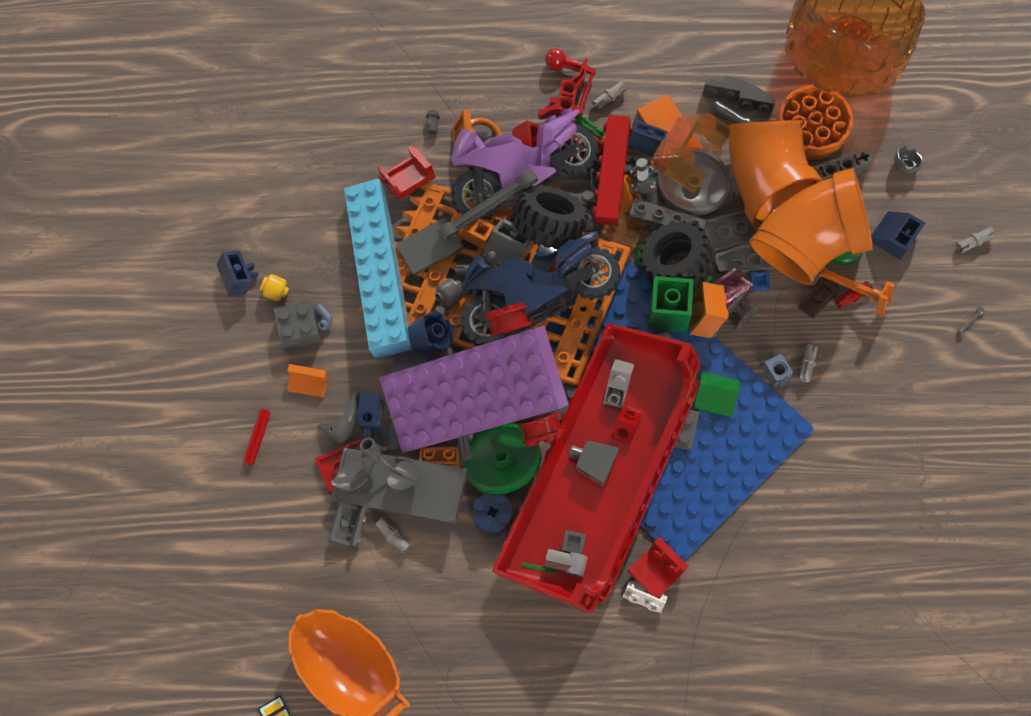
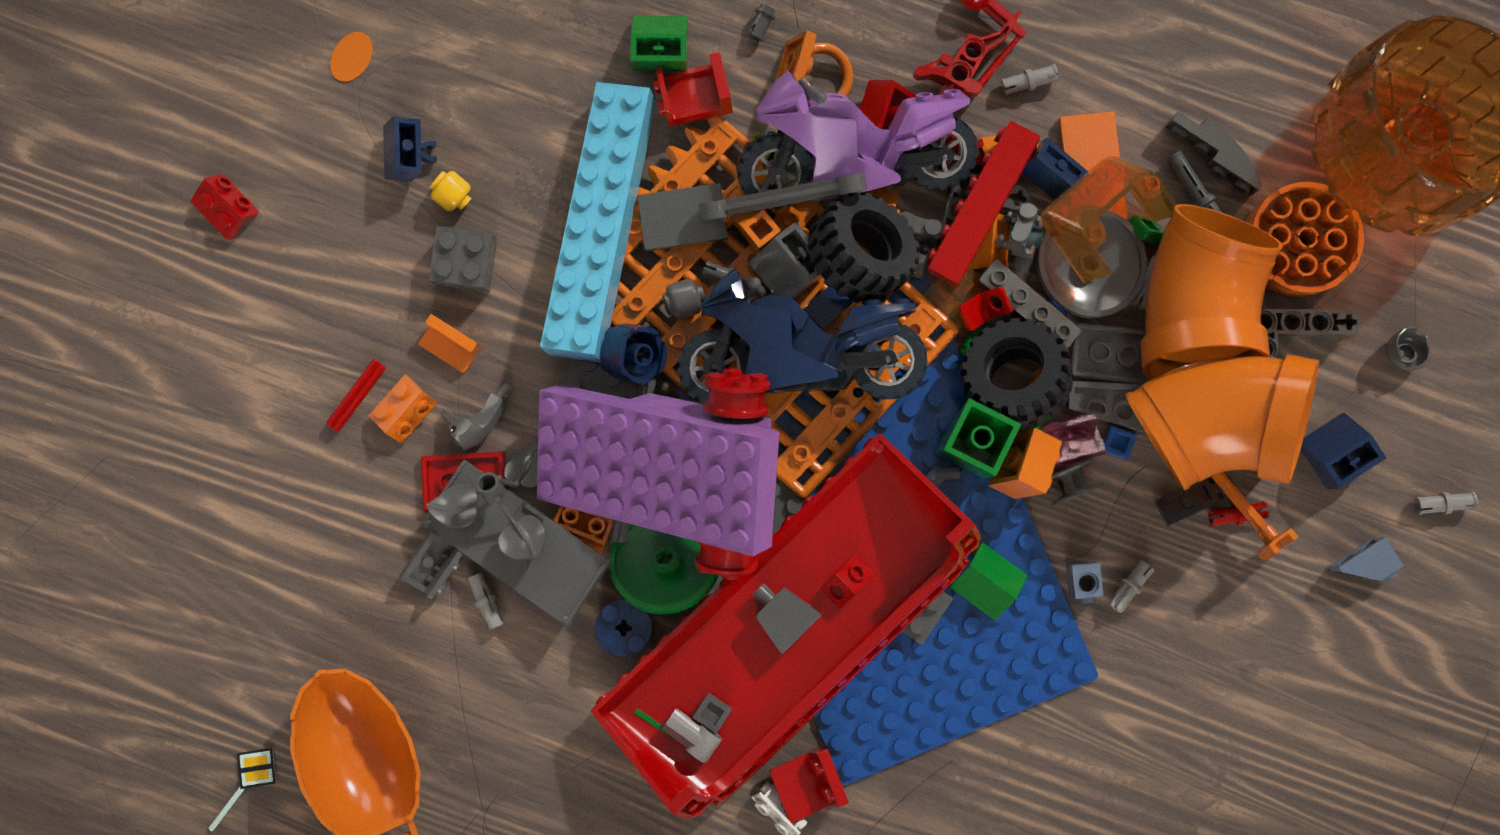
camera: 20 degrees right, 15 degrees up
sand blue arm [315,304,333,331] -> none
dark blue torso [357,394,384,440] -> none
green axle [576,115,605,140] -> none
light grey slope [603,359,634,408] -> none
dark grey hinge [957,307,985,336] -> none
none -> red bracket [190,174,259,240]
none -> orange sticker [330,32,373,82]
none -> orange bracket [368,374,437,443]
none -> green slope [630,15,688,71]
none -> red bracket [958,287,1013,331]
none -> green tile [1128,215,1164,244]
none -> sand blue slope [1328,537,1404,582]

